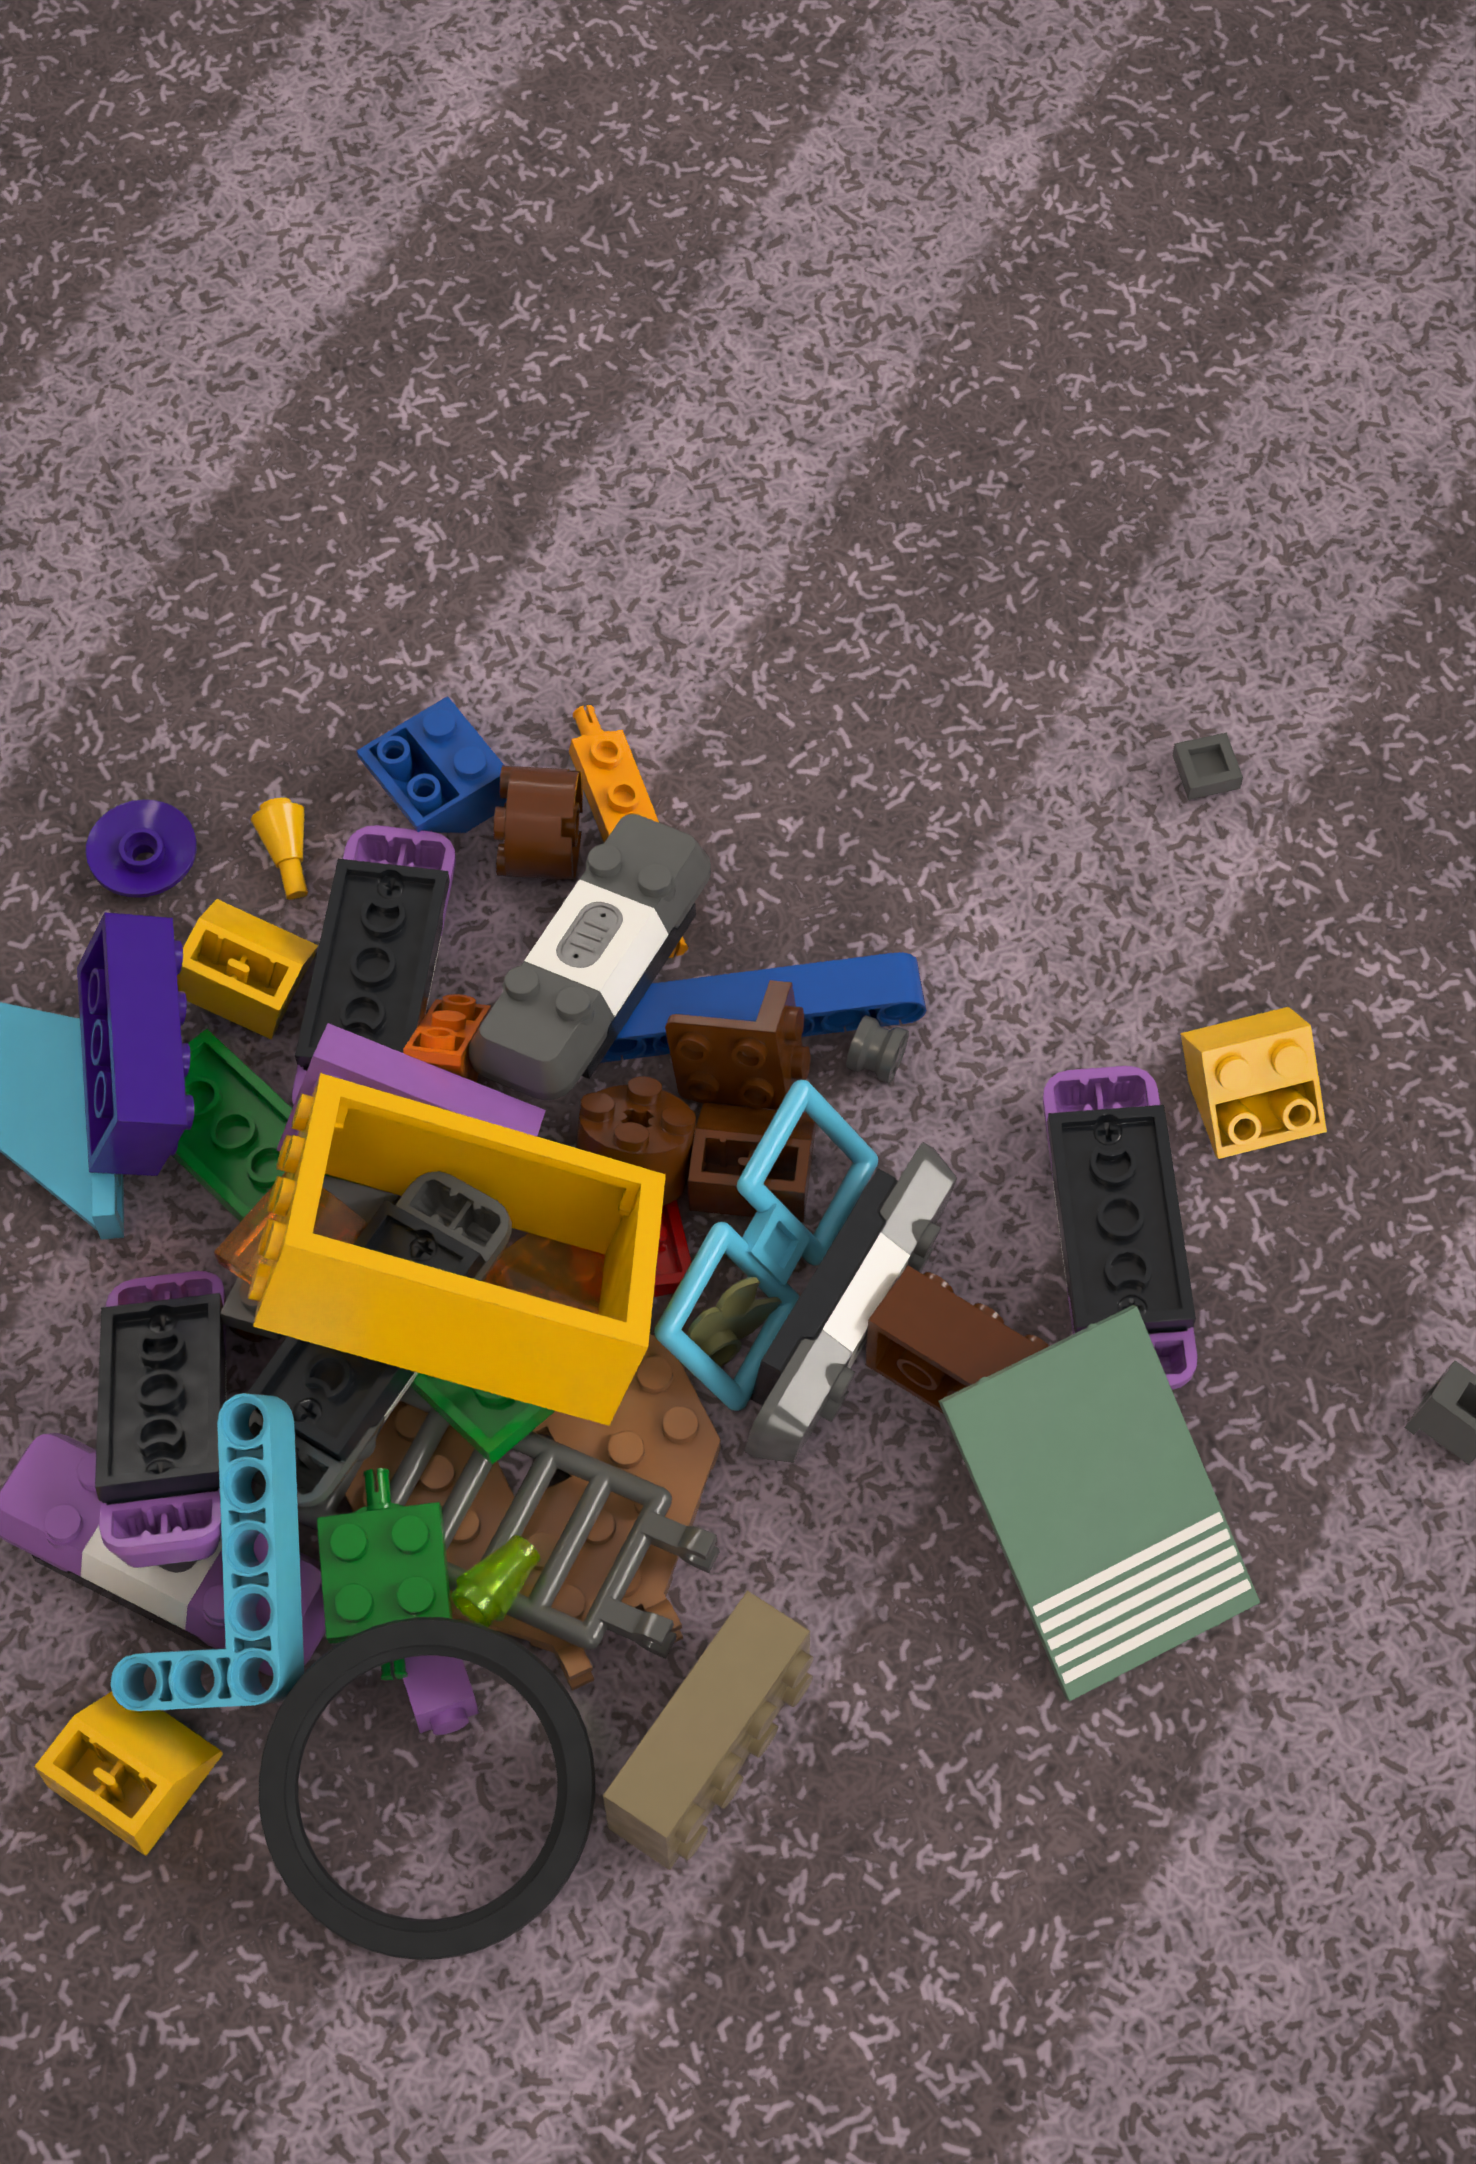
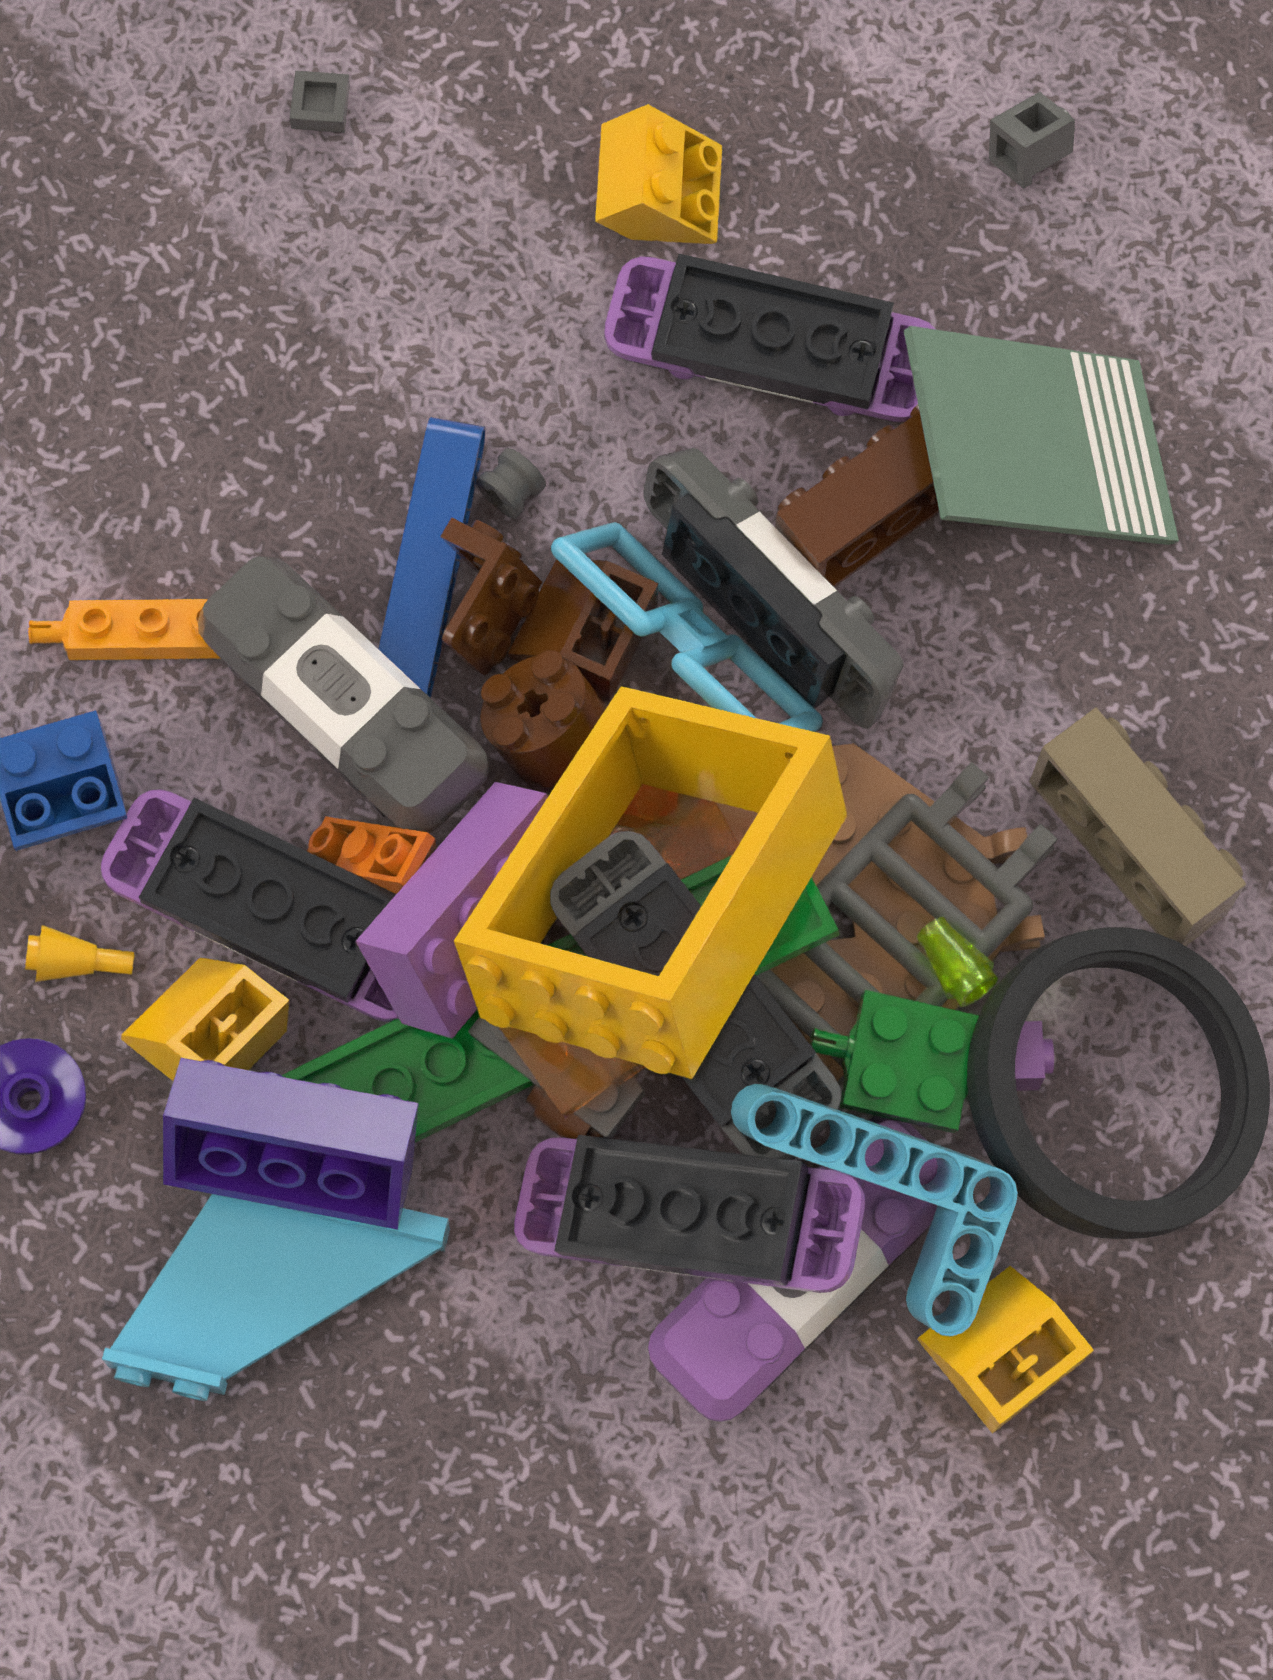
camera: 75 degrees left, 10 degrees up
reddish brown brick [494,765,583,880] -> none
olive plate [686,1277,782,1367] -> none

